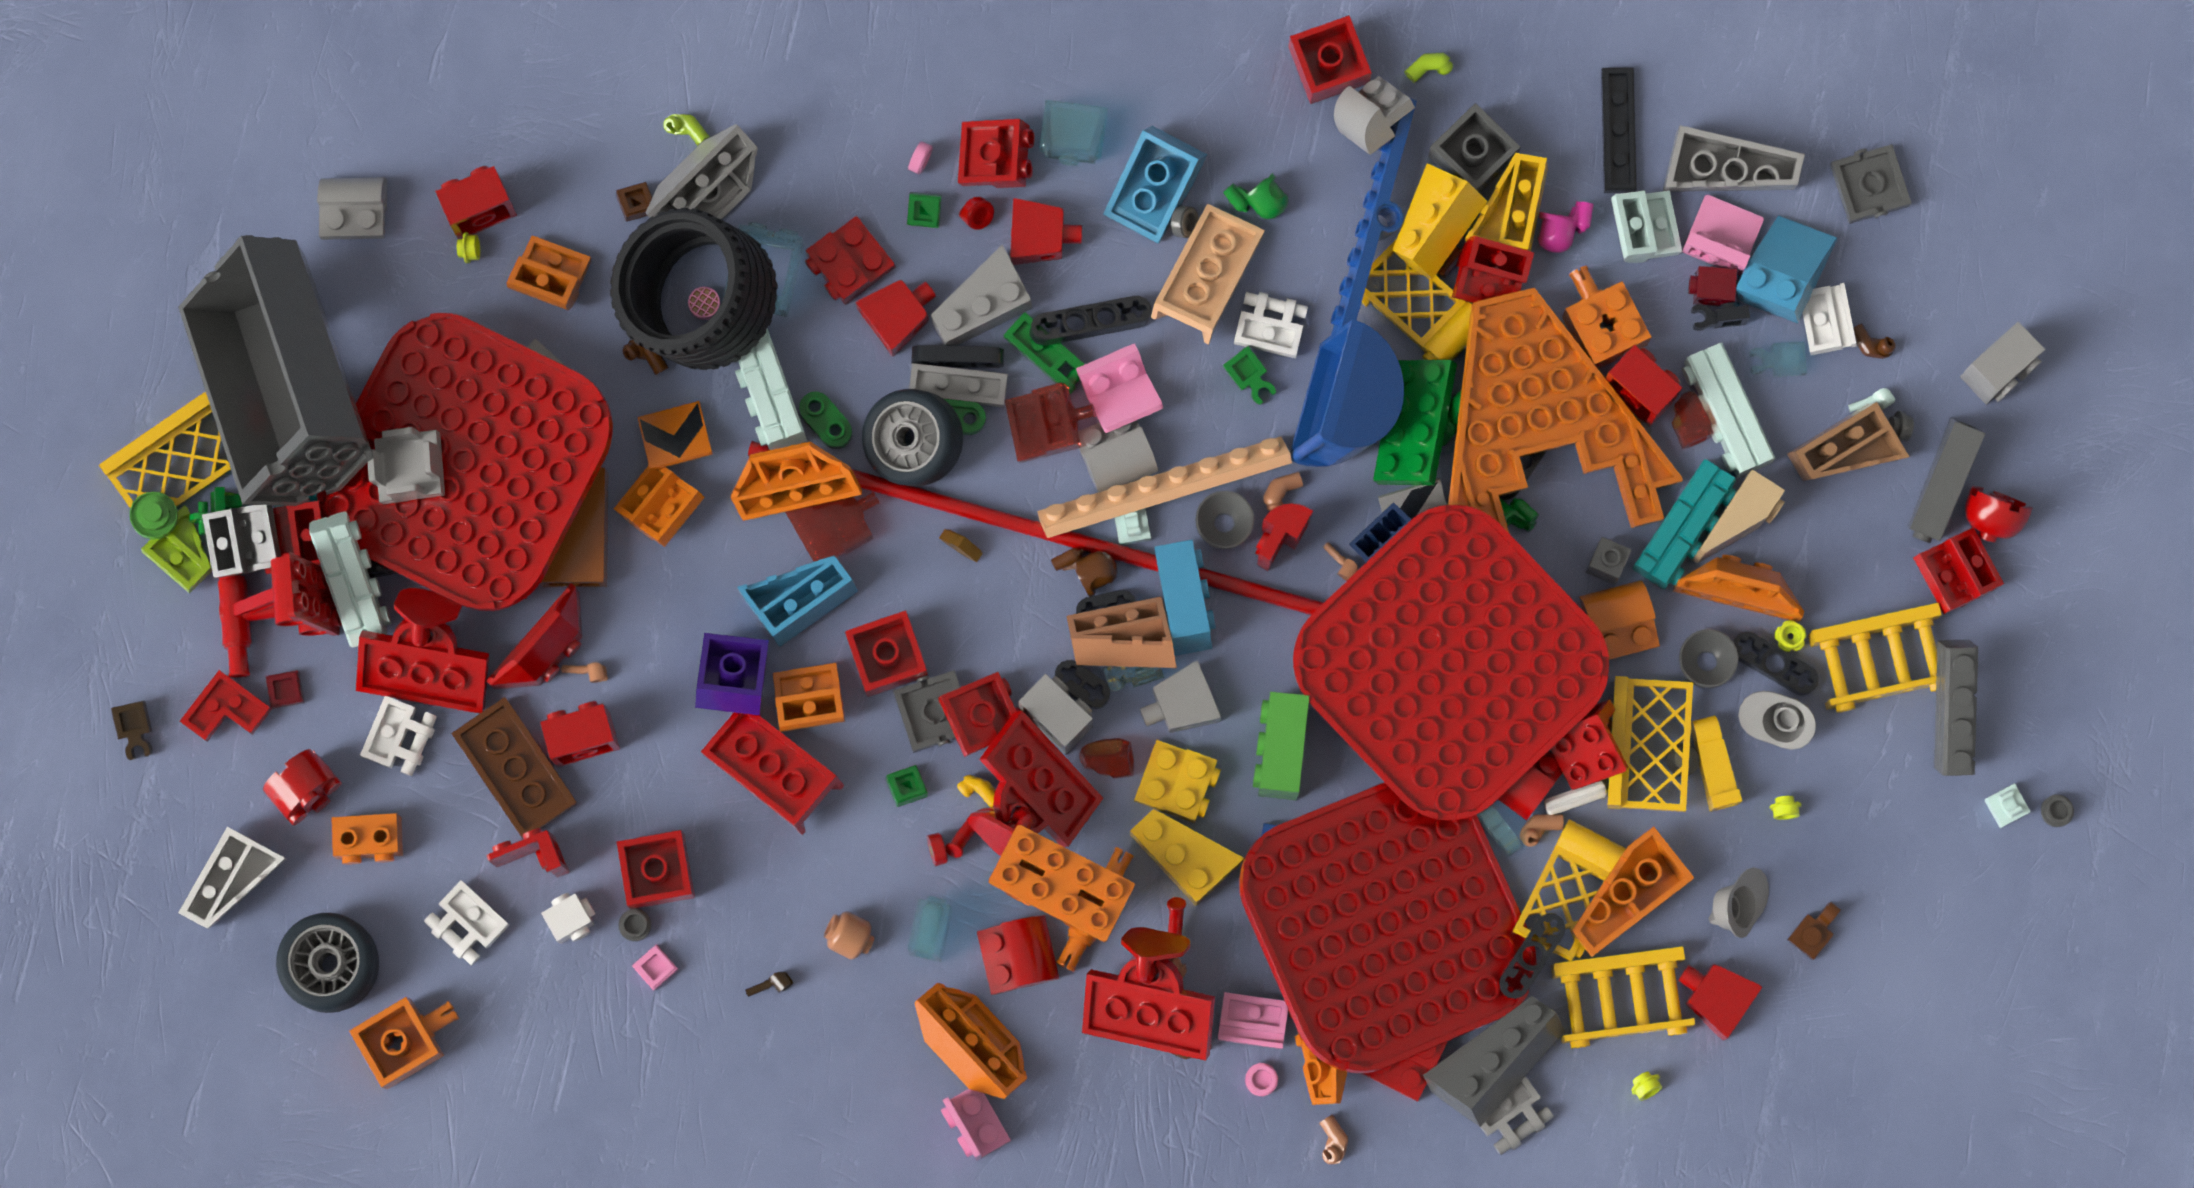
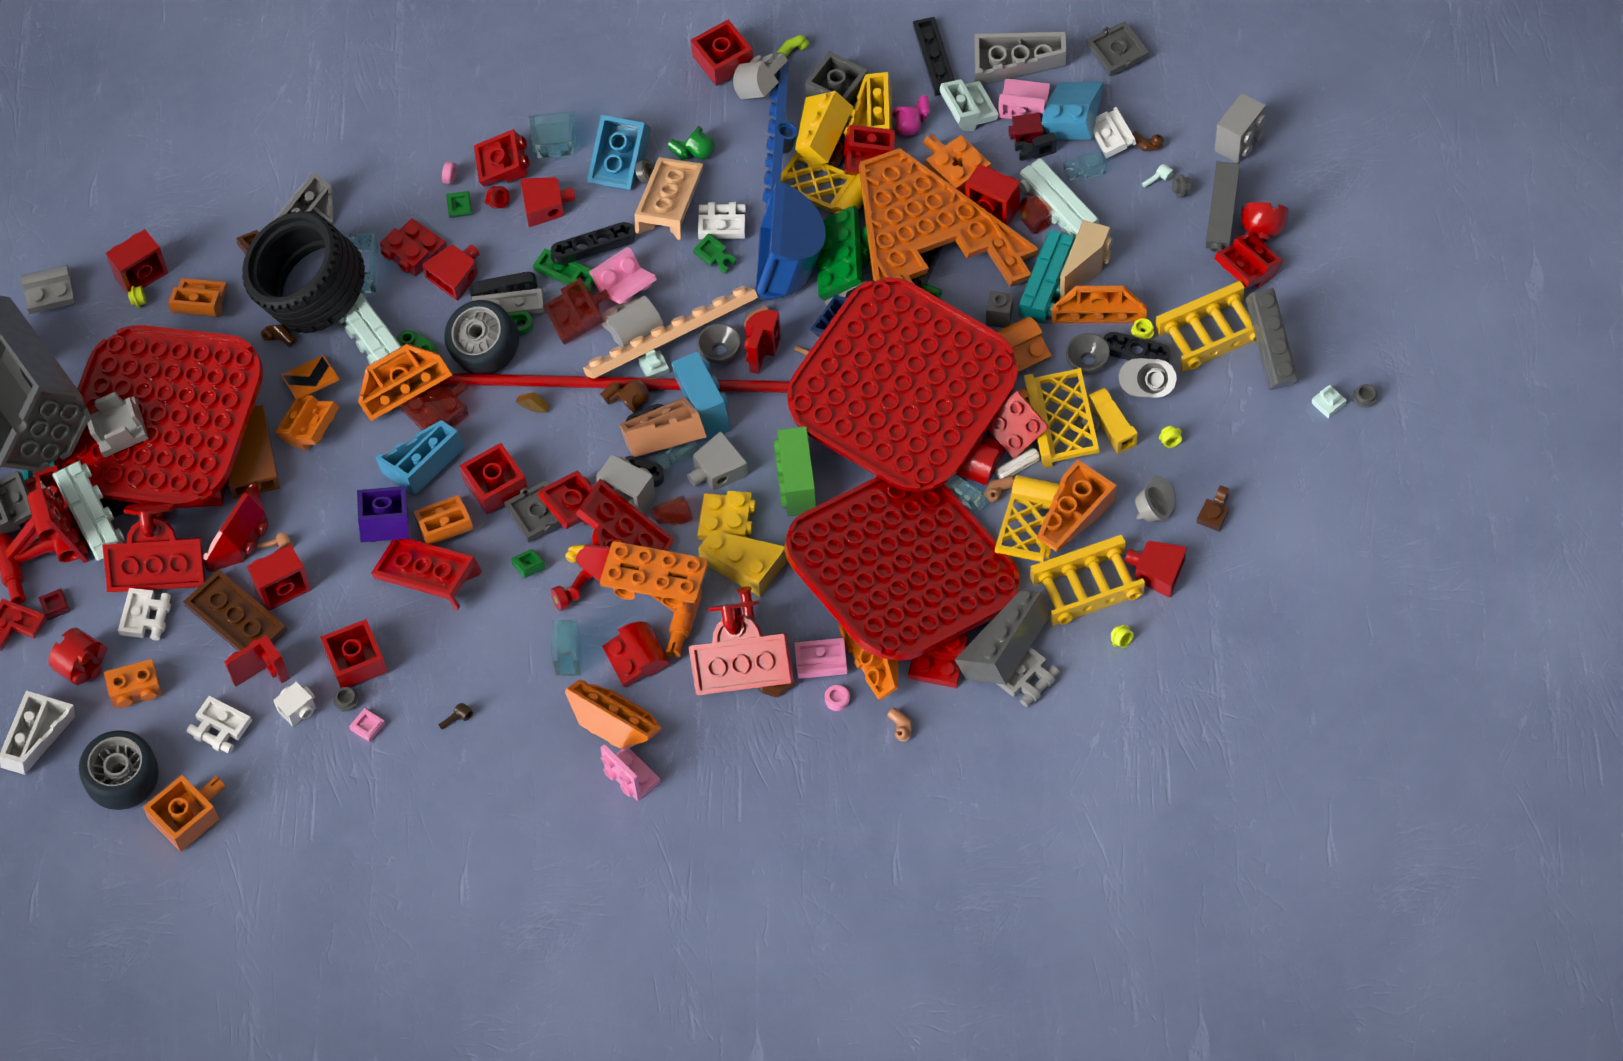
camera: 10 degrees left, 20 degrees down
lime arm [663,114,710,146] -> none
nougat head [824,911,875,960] -> none
light grey wedge [931,245,1032,346] -> none
black beam [1499,913,1565,999] -> none
medium nougat wedge [1787,402,1909,481] -> none

